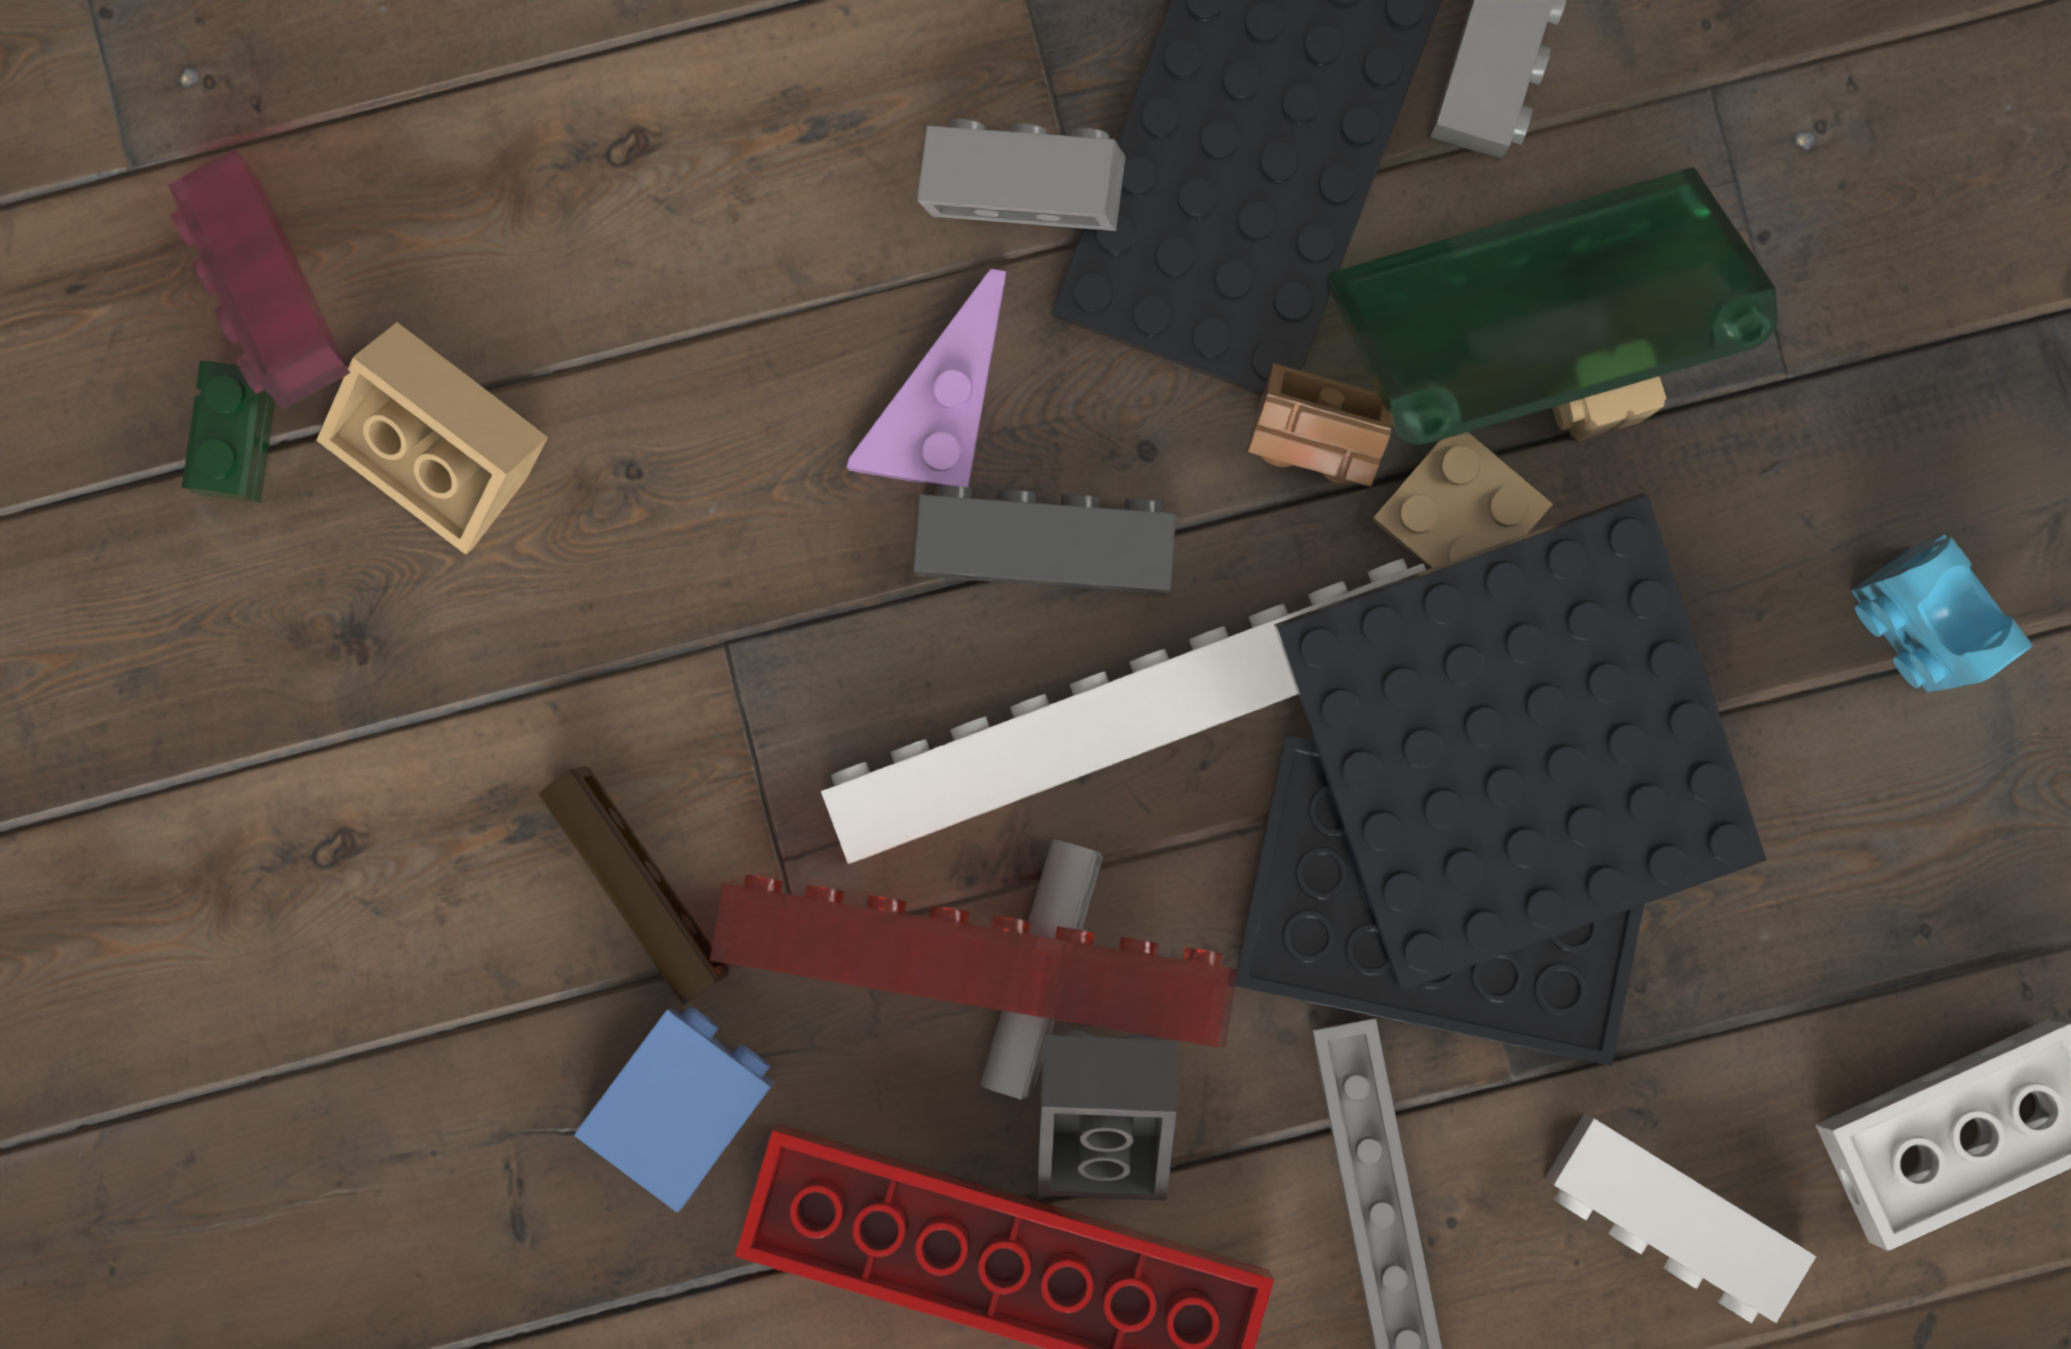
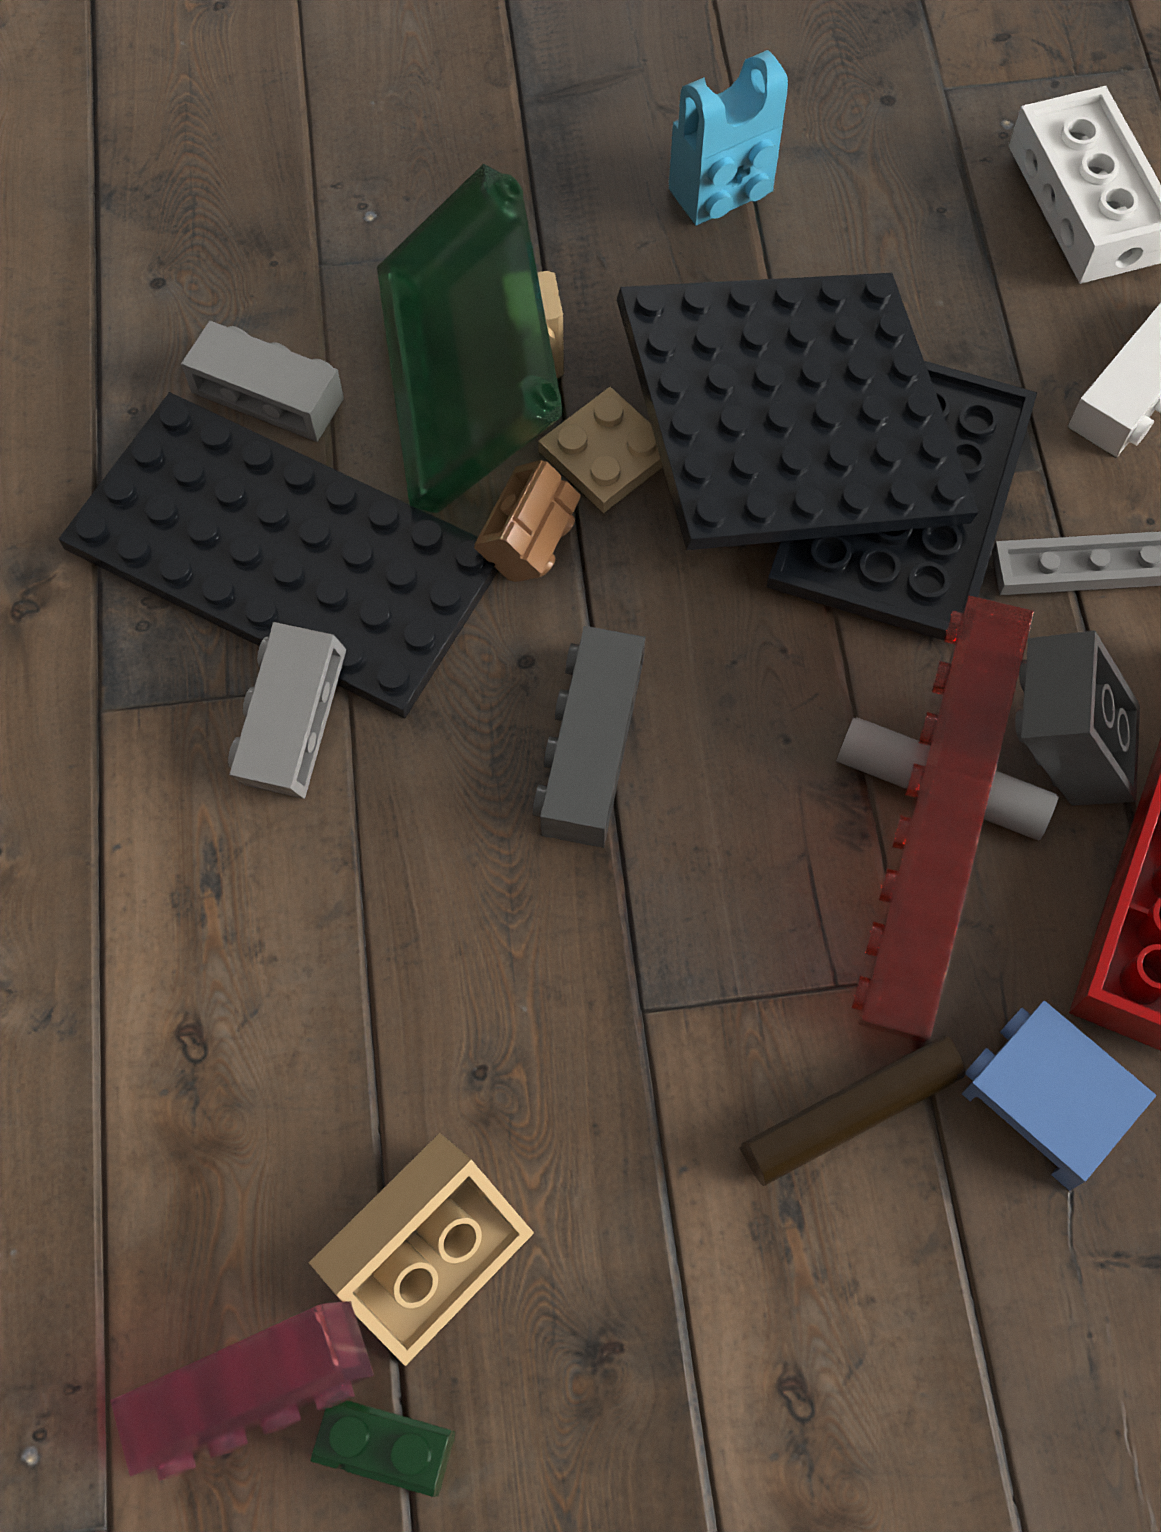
camera: 85 degrees left, 20 degrees down
white brick [821,558,1426,864] -> none
lavender wing [847,269,1006,487] -> none

